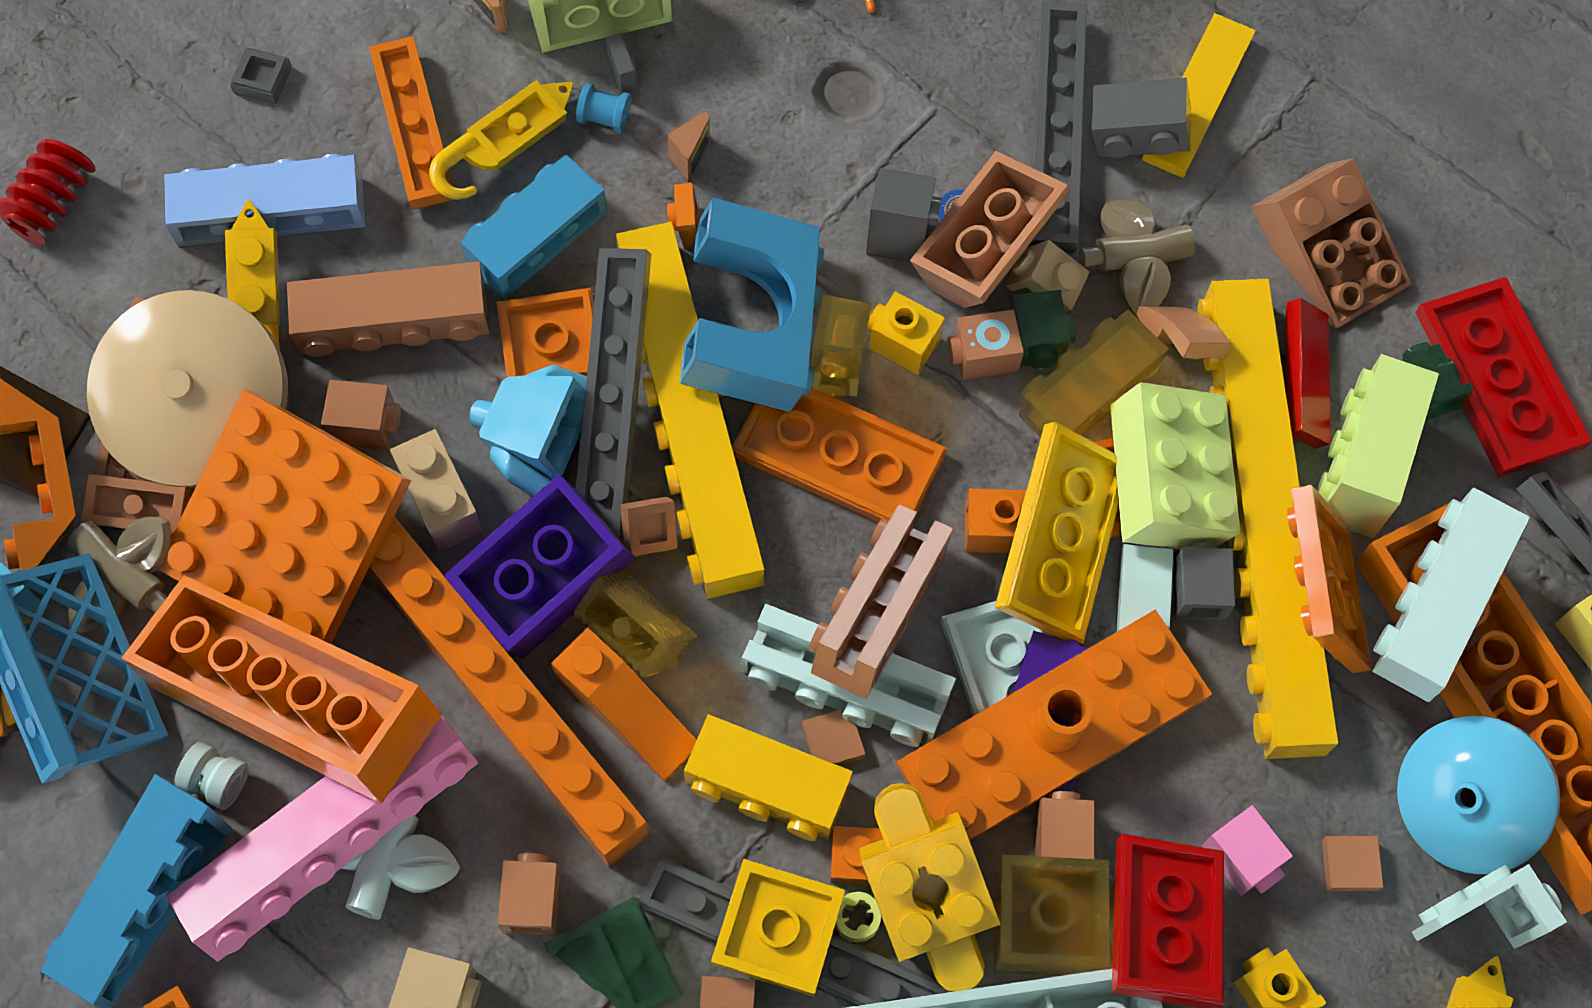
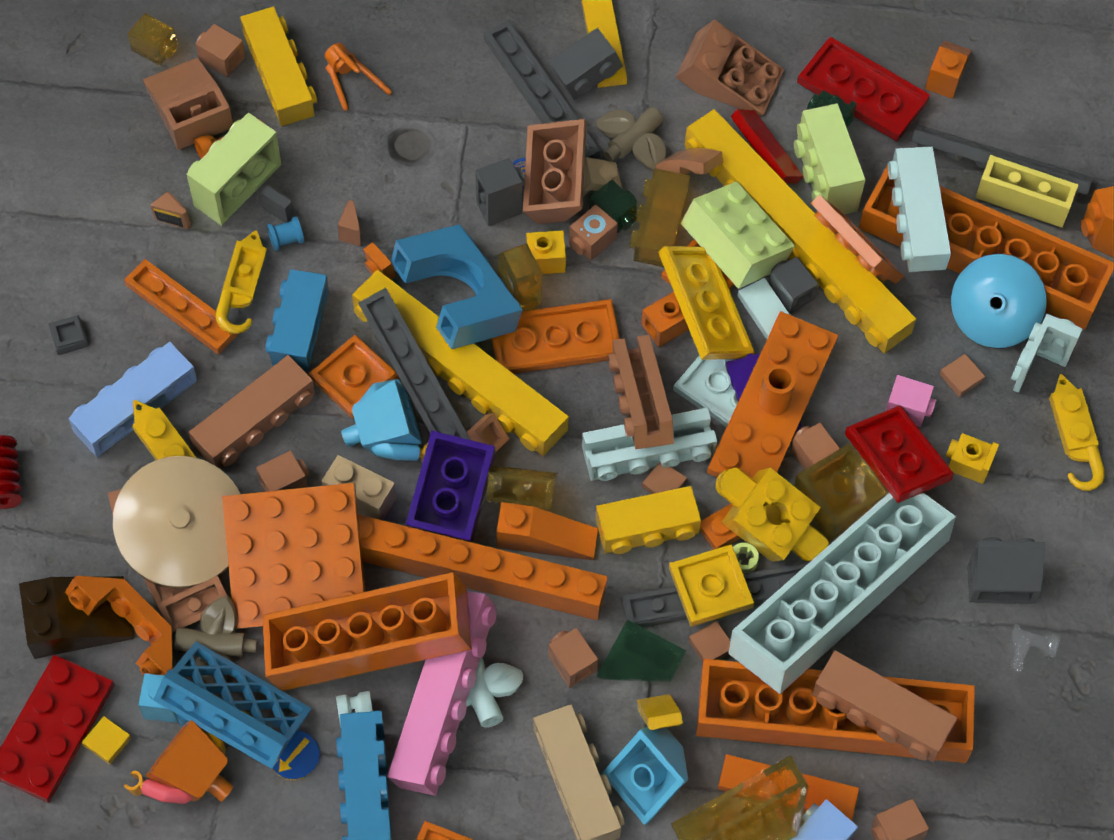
camera: 35 degrees left, 5 degrees down
none -> blue piece [241,710,320,780]

